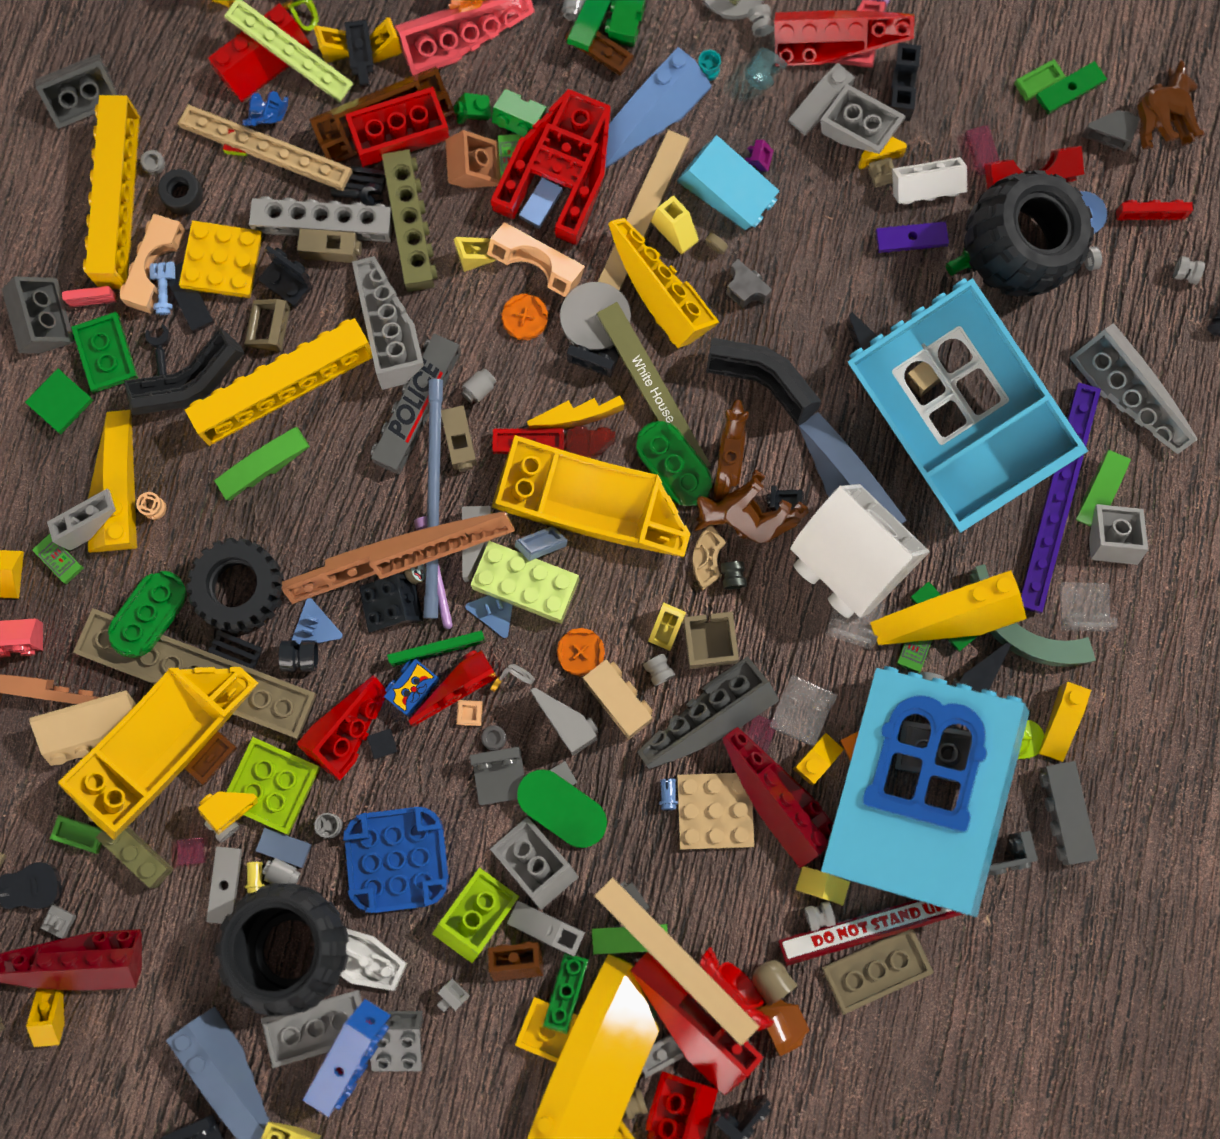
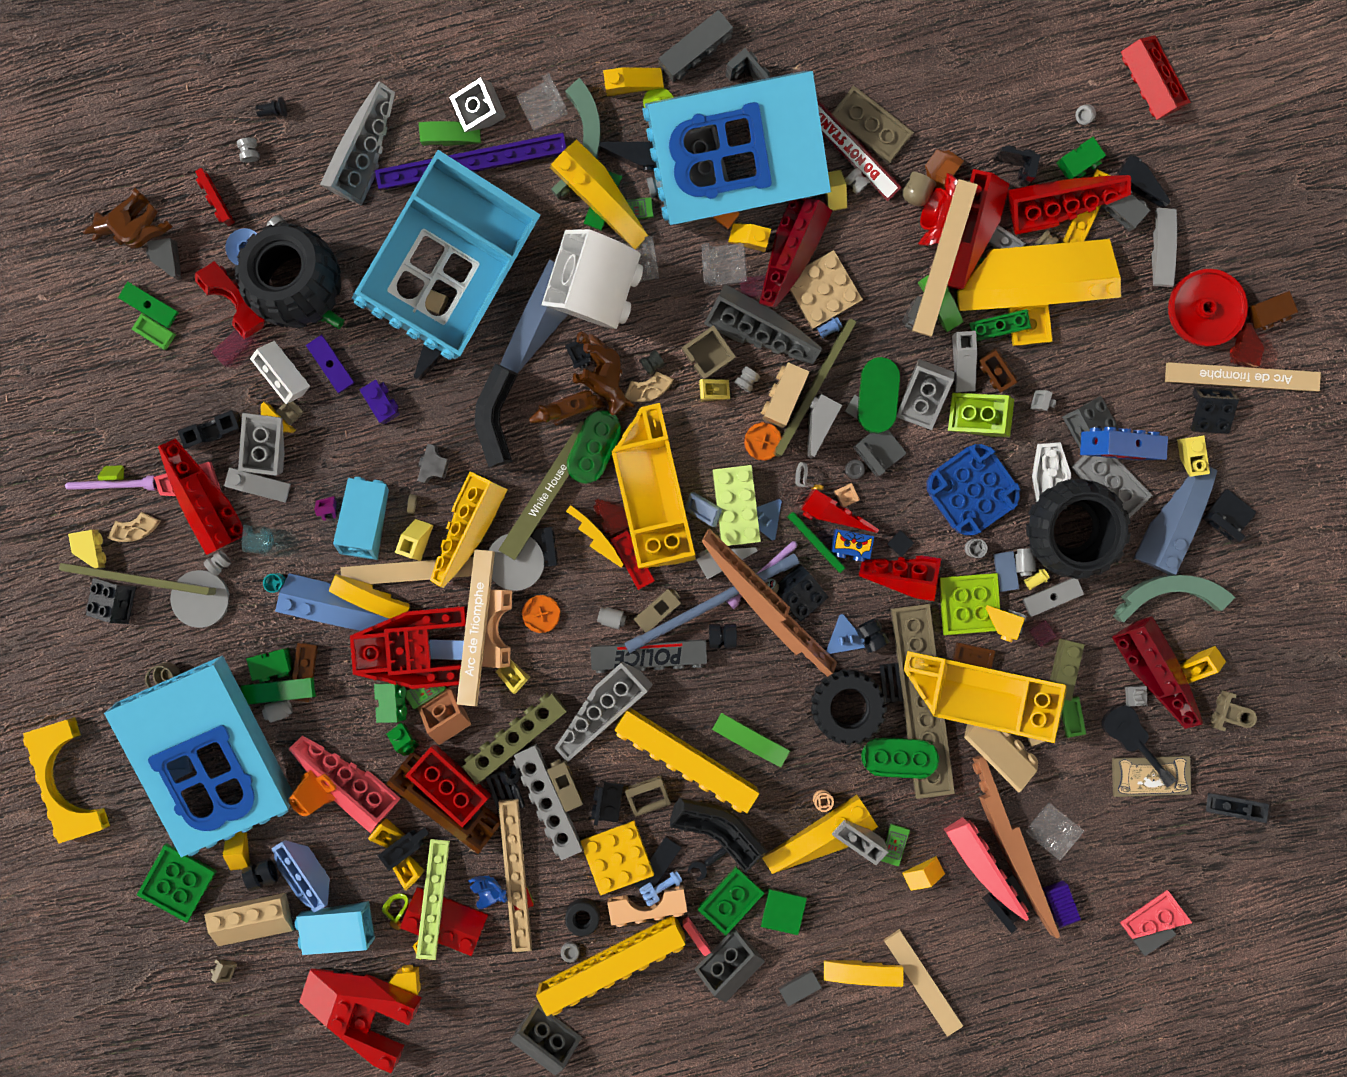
camera: 115 degrees left, 10 degrees up
none -> yellow slope [329,574,410,619]
none -> dark purple brick [359,380,400,424]
none -> tan tile [457,550,495,706]
none -> black wheel [709,624,737,649]
none -> olive tile [773,319,856,457]
none -> sand green arch [1113,575,1235,622]

